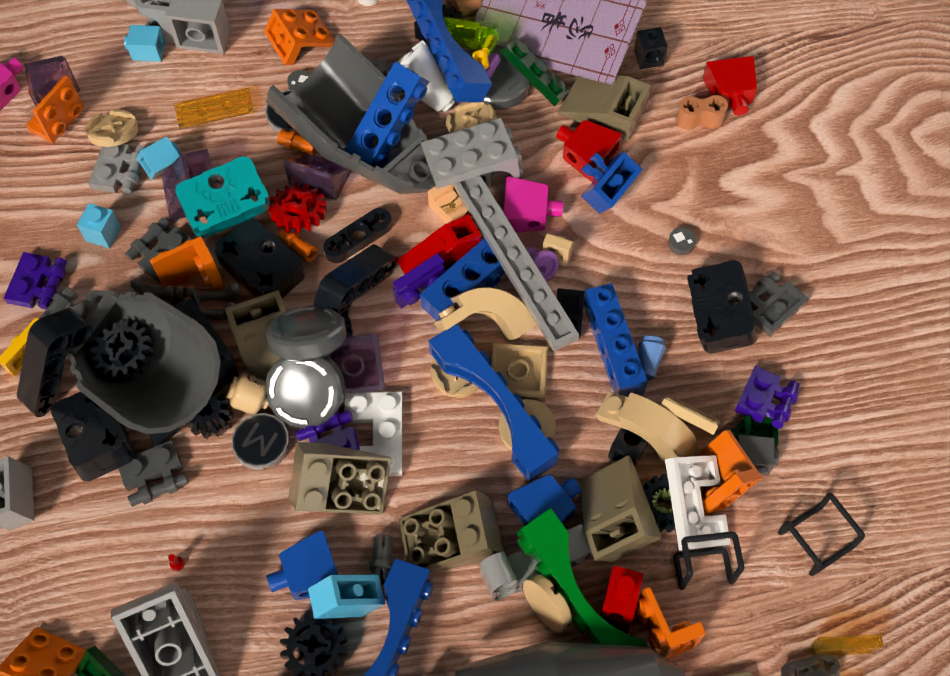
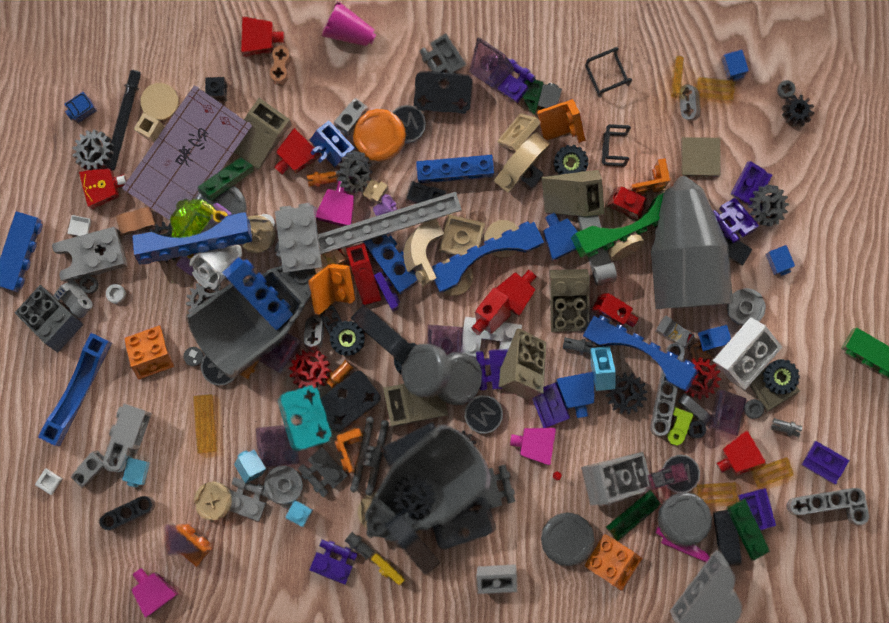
camera: 80 degrees left, 20 degrees up
tan head [226,373,268,415] -> none
medium blue cone [638,336,666,379] -> none
white plate [665,455,731,551] -> none
dark grey tile [668,227,696,255] -> none
none -> black beam [99,496,155,530]
none -> light grey tile [264,466,303,505]
none -> flat silver beam [304,316,324,352]
none -> orange pin [307,171,337,187]
none -> orange bracket [309,263,355,315]
none -> dark pink cone [322,1,376,47]
none -> black bush [330,321,365,357]
none -> light grey leg [334,98,368,137]
none -> dark grey gear [337,151,372,193]
none -> orange piece [353,109,406,162]
none -> black tile [392,105,426,143]
none -> clear purple slope [469,37,514,89]
none -> red torso [471,288,511,335]
none -> red torso [496,269,537,318]
none -> dark pink torso [510,428,556,465]
none -> dark purple plate [532,382,571,428]
none -> dark grey piece [541,512,595,566]
none -> red torso [591,293,639,327]

